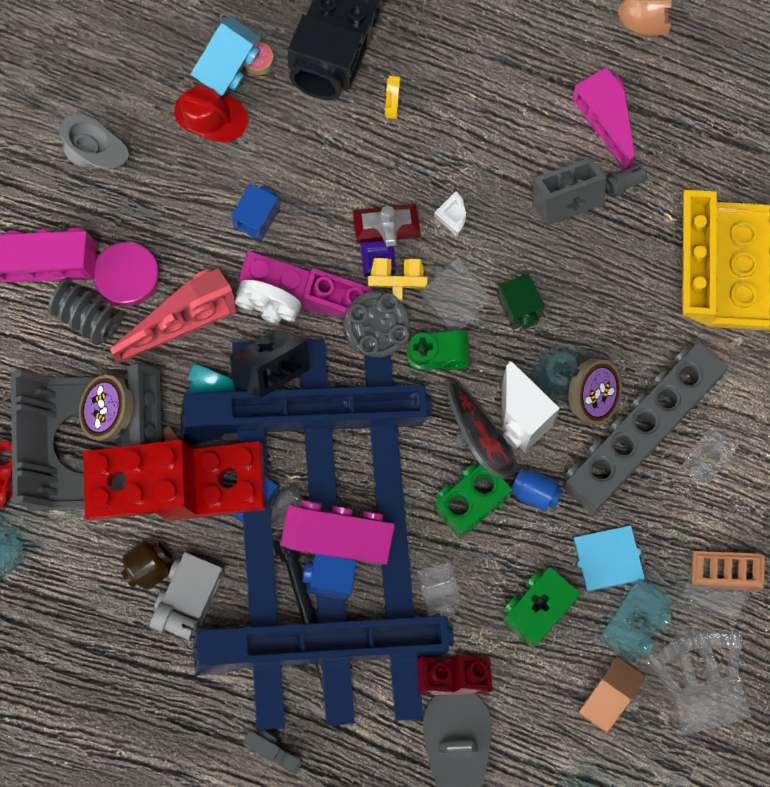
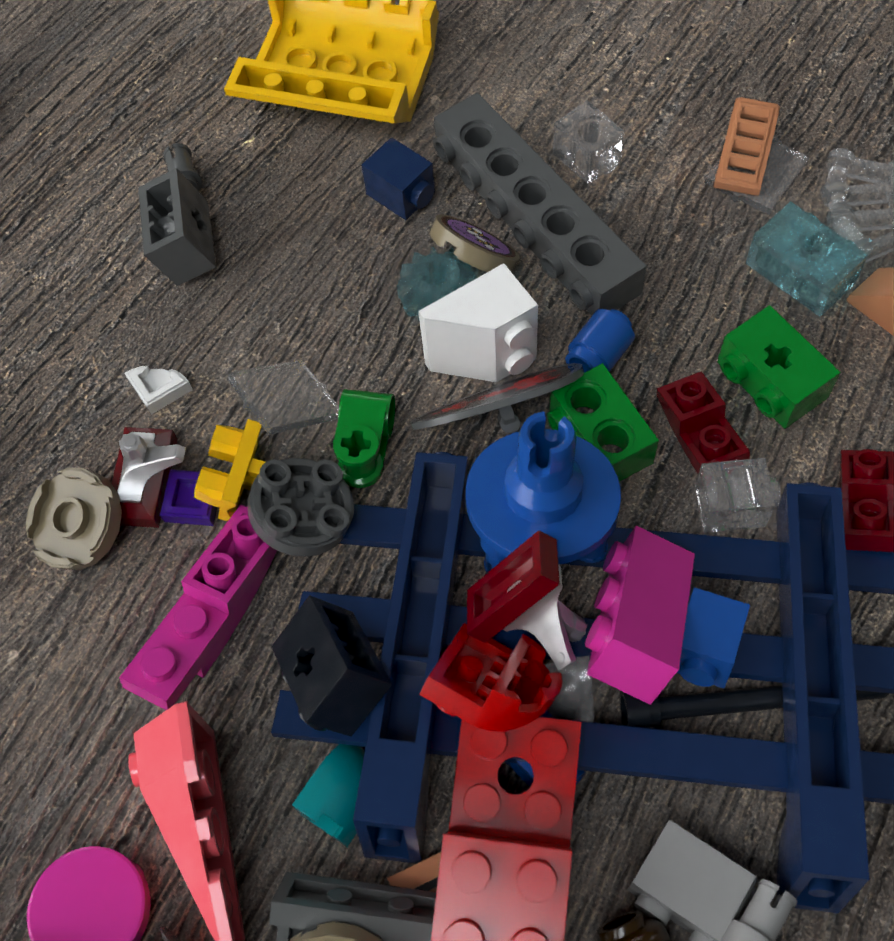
camera: 70 degrees left, 10 degrees down
blue brick [231,184,280,241] -> none
white tile [235,280,302,324] -> none
dark green brick [496,273,545,330] -> none
dark pink slope [572,67,635,170] -> none
medium azure piece [573,525,645,592] -> none
none -> dark tan tile [25,468,122,570]
none -> dark blue brick [361,137,435,220]
none -> red slope [419,623,563,732]
none -> blue piece [466,411,621,573]
none -> dark red piece [467,530,587,671]
none -> dark red slope [657,371,750,482]

